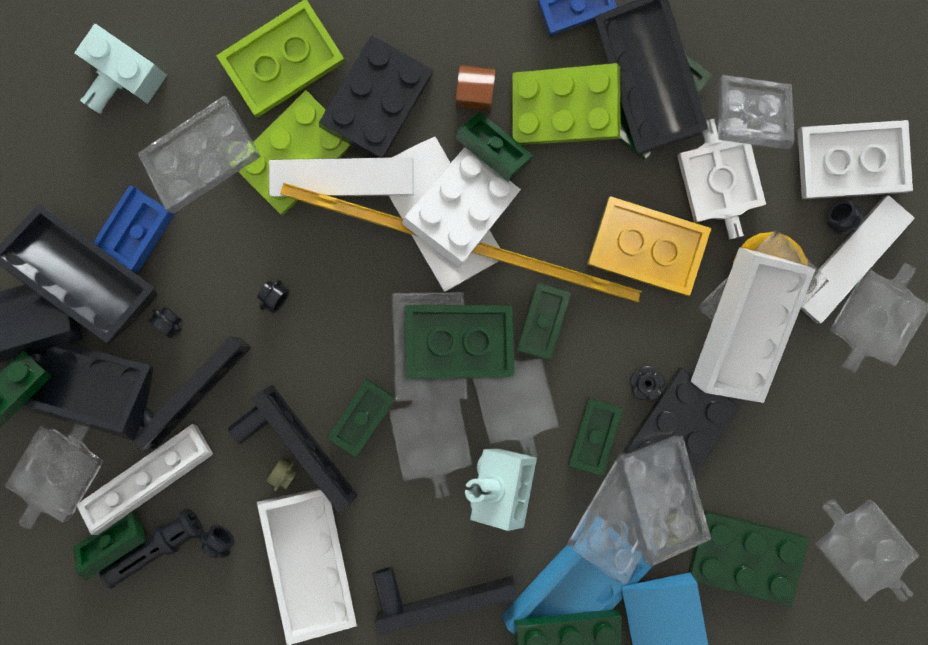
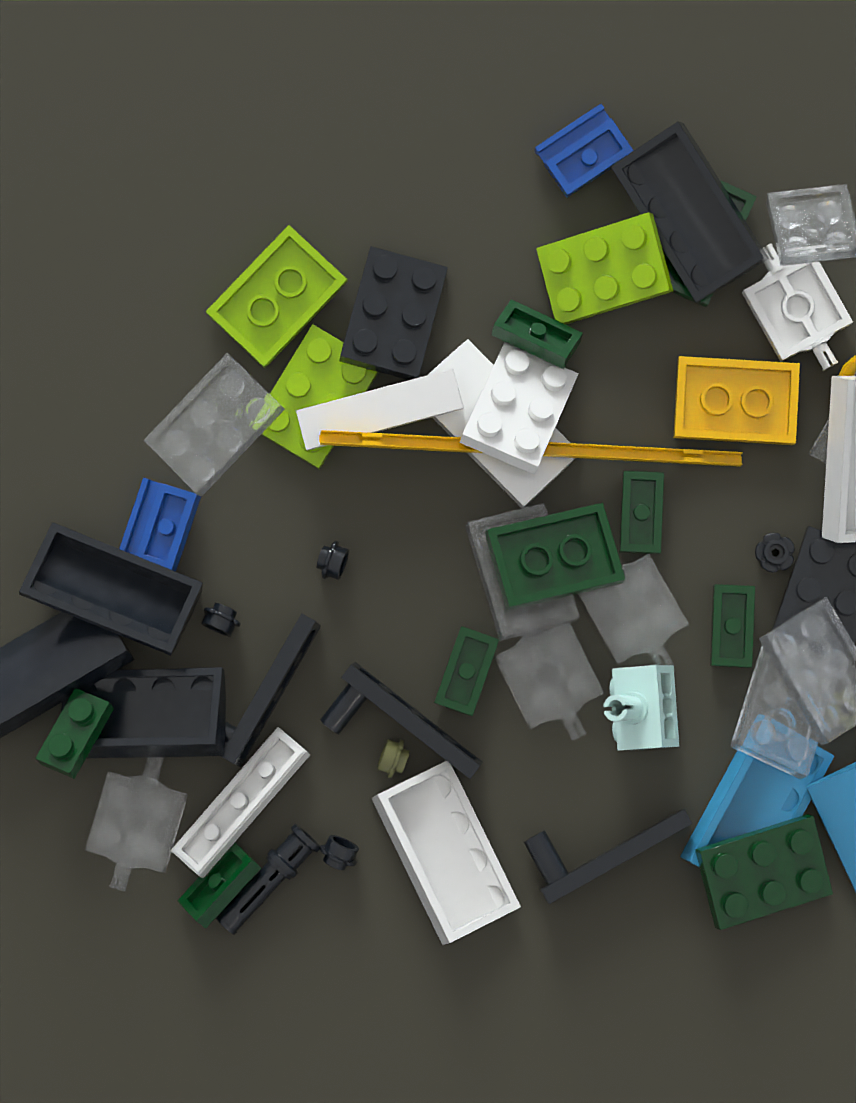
camera: 15 degrees left, 5 degrees down
light aqua brick [75,24,167,114] -> none
dark orange brick [456,65,495,111] -> none

